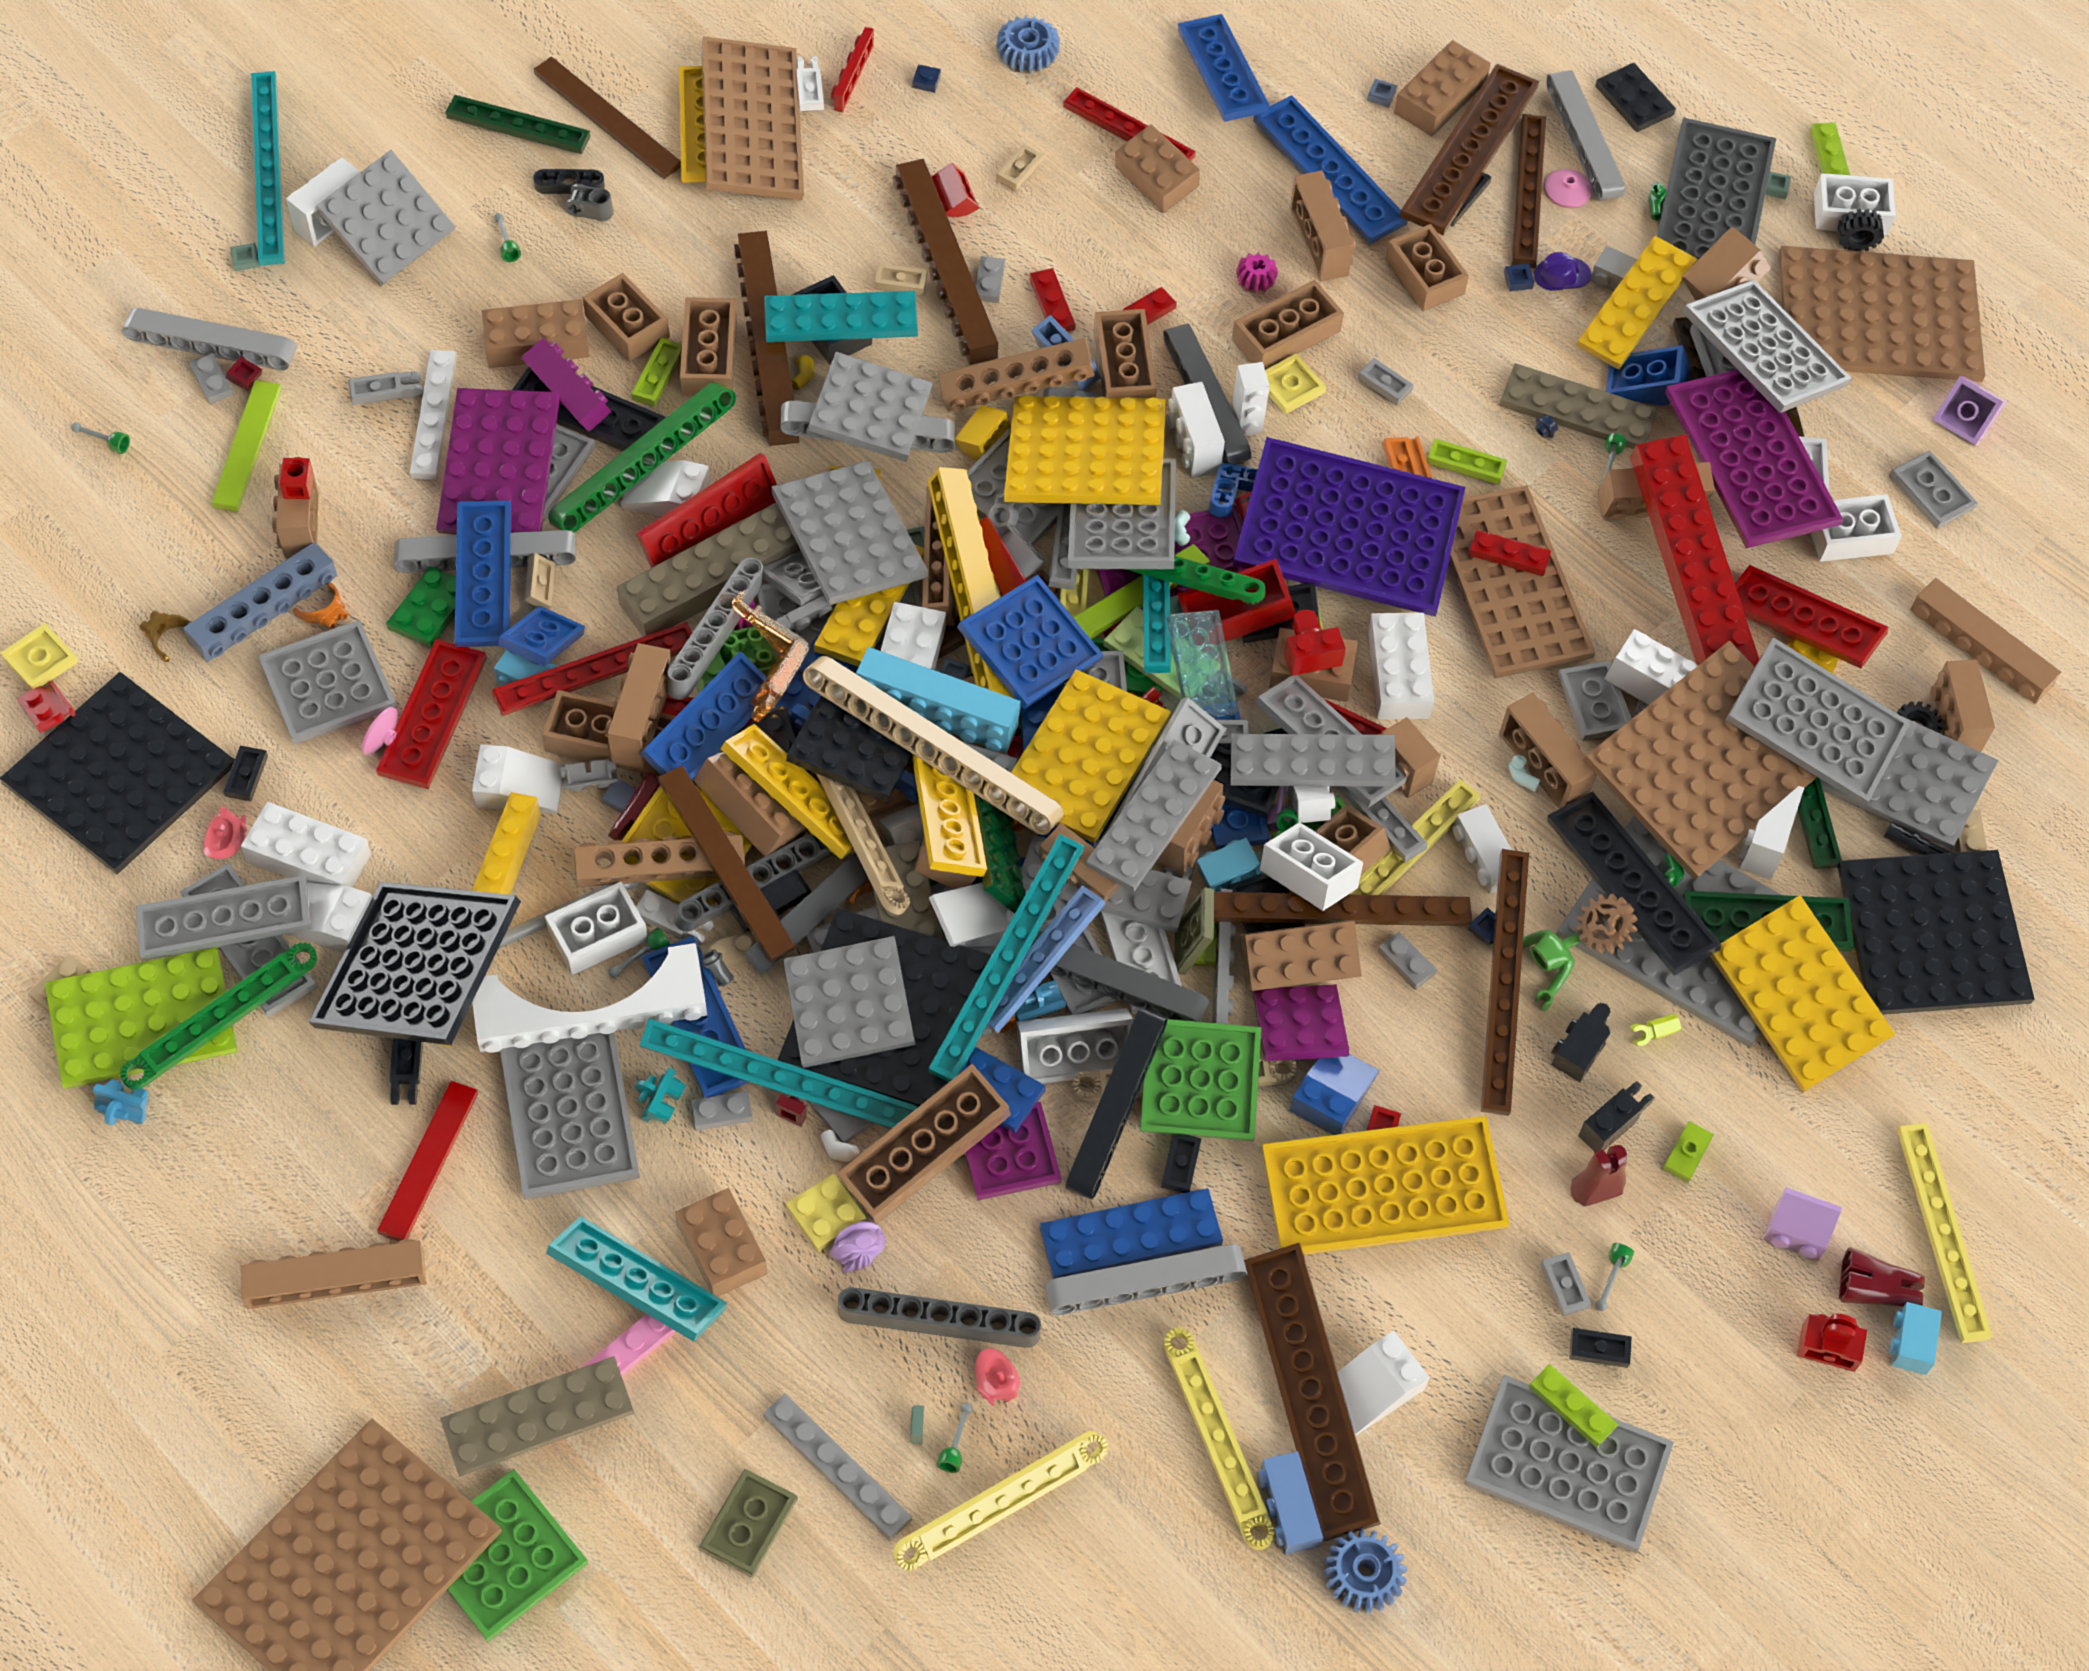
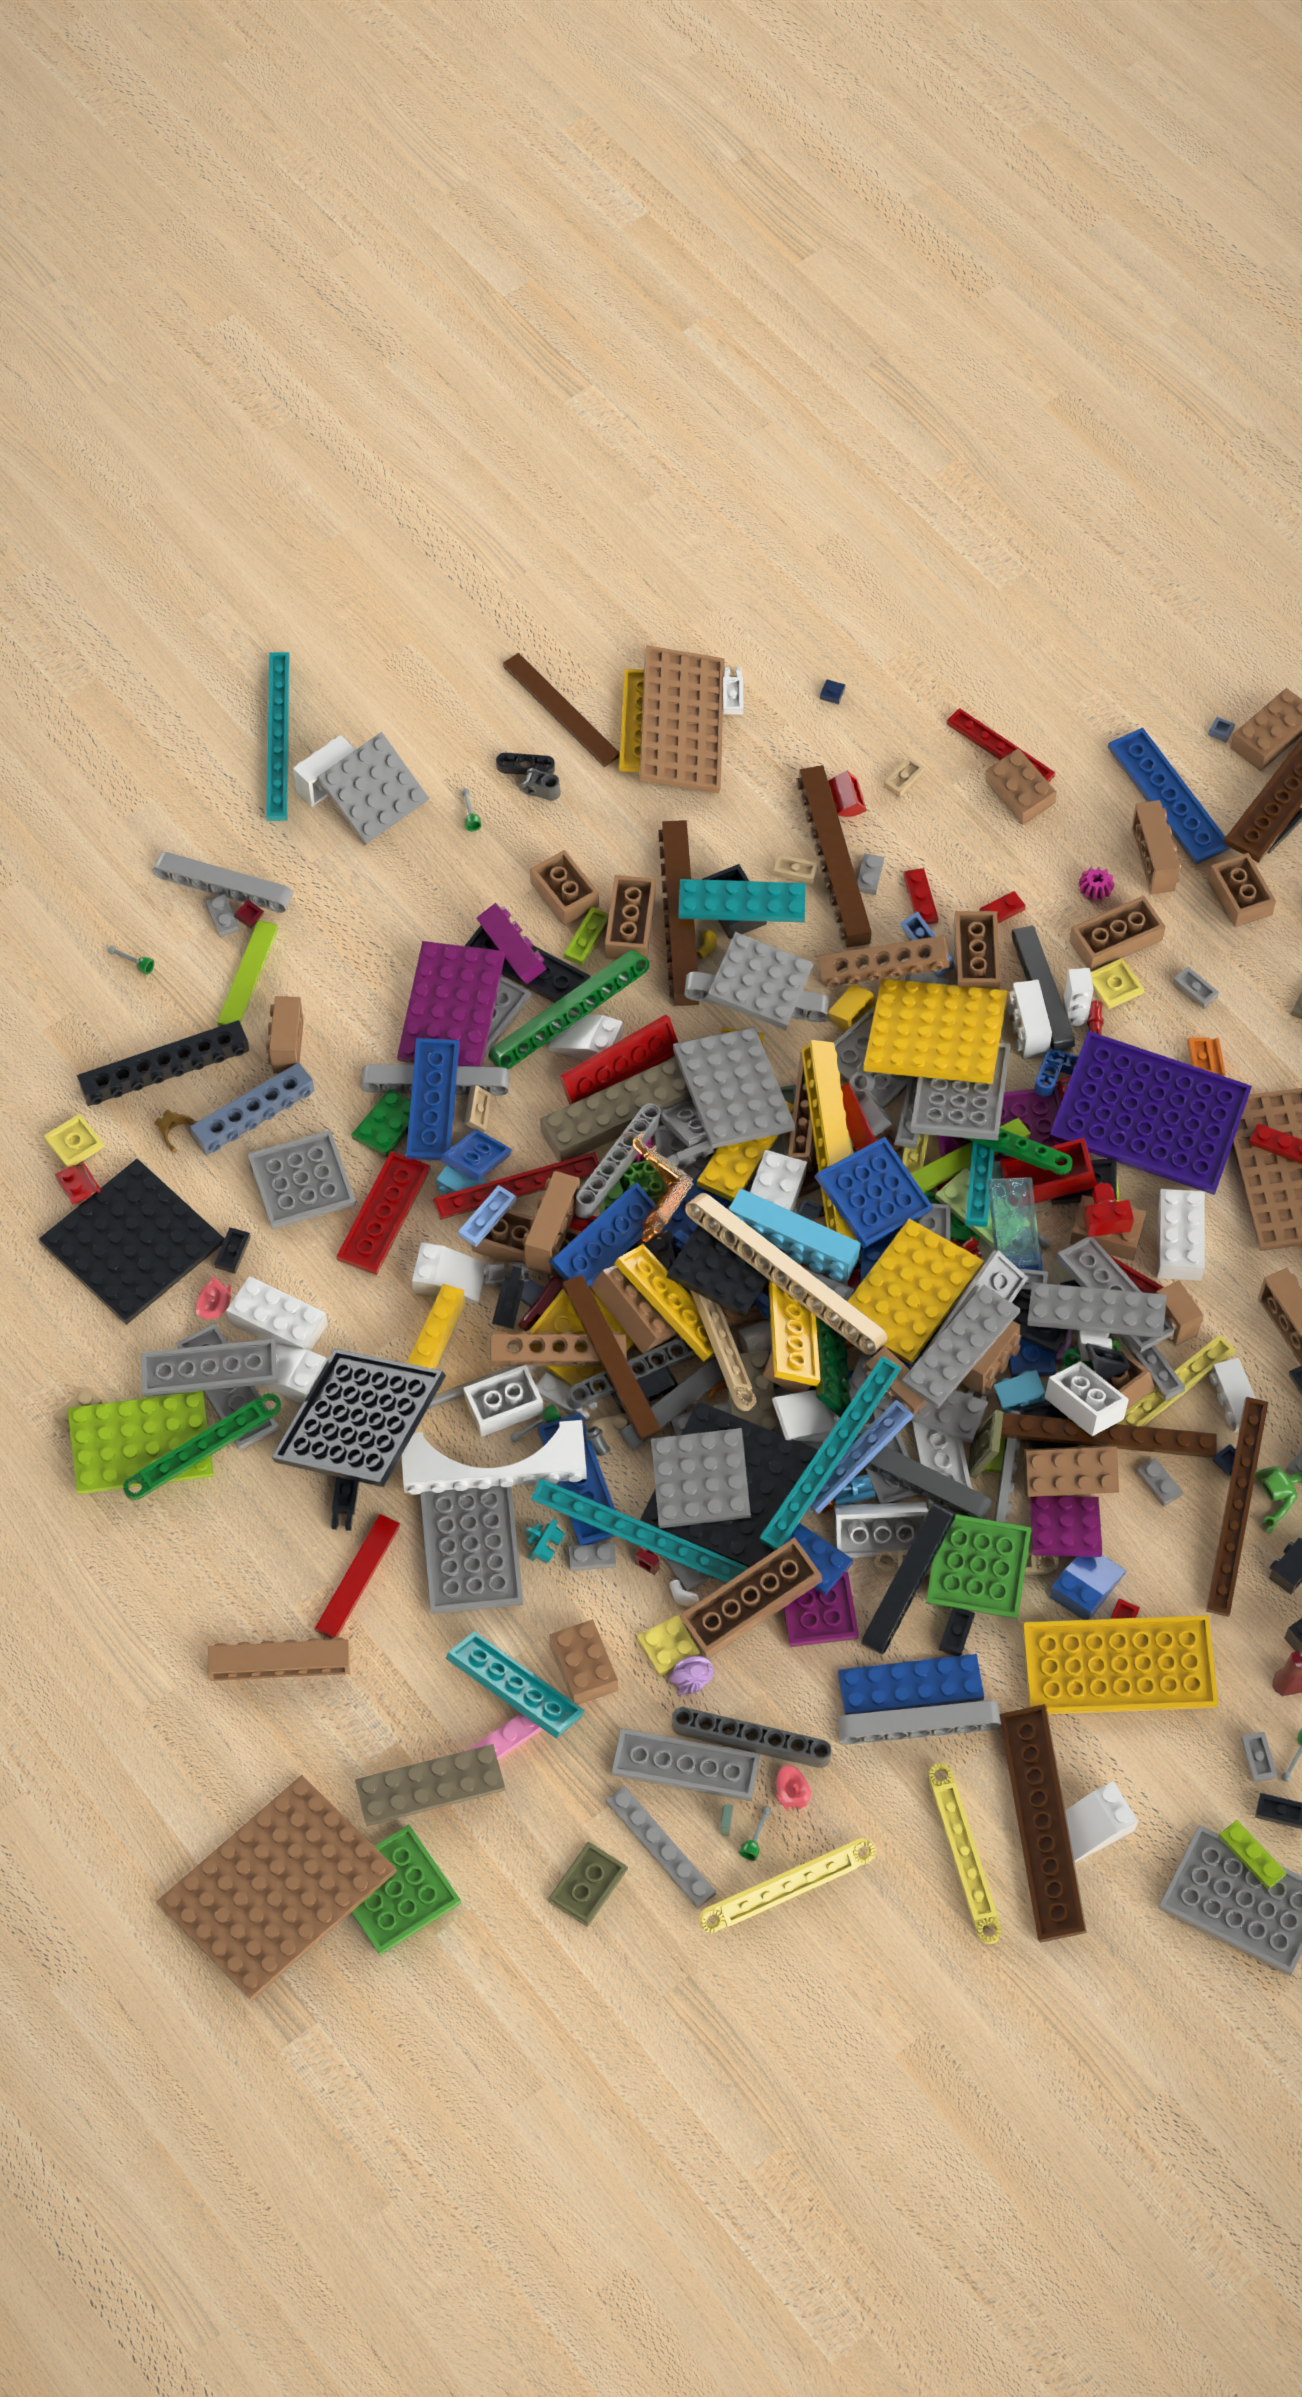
camera: 10 degrees right, 0 degrees up
dark azure hips [93,1079,149,1126] -> none
sand green tile [230,243,260,271] -> none
red brick [279,457,314,499] -> none
orange helmet [293,583,349,629] -> none
light grey hinge [348,371,423,405] -> none
bright pink dish [362,707,398,755] -> none
white plate [410,350,457,480] -> none
dark green plate [446,95,591,154] -> none
medium nougat brick [481,299,589,368] -> none
red plate [831,26,874,113] -> none
medium blue gear [996,15,1060,73] -> none
light aqua arm [1175,510,1190,546] -> none
blue plate [1178,14,1269,122] -> none
medium blue brick [1257,1451,1323,1555] -> none
medium blue gear [1323,1529,1407,1614] -> none
lime plate [1427,438,1507,485] -> none
light aqua arm [1509,755,1541,792] -> none
none -> black brick [77,1020,249,1107]
none -> light blue plate [458,1185,516,1247]
none -> black hinge [492,1266,524,1329]
none -> light grey plate [612,1728,760,1801]
none -> black slope [1085,1343,1131,1380]
none -> red pin [1087,1000,1104,1035]

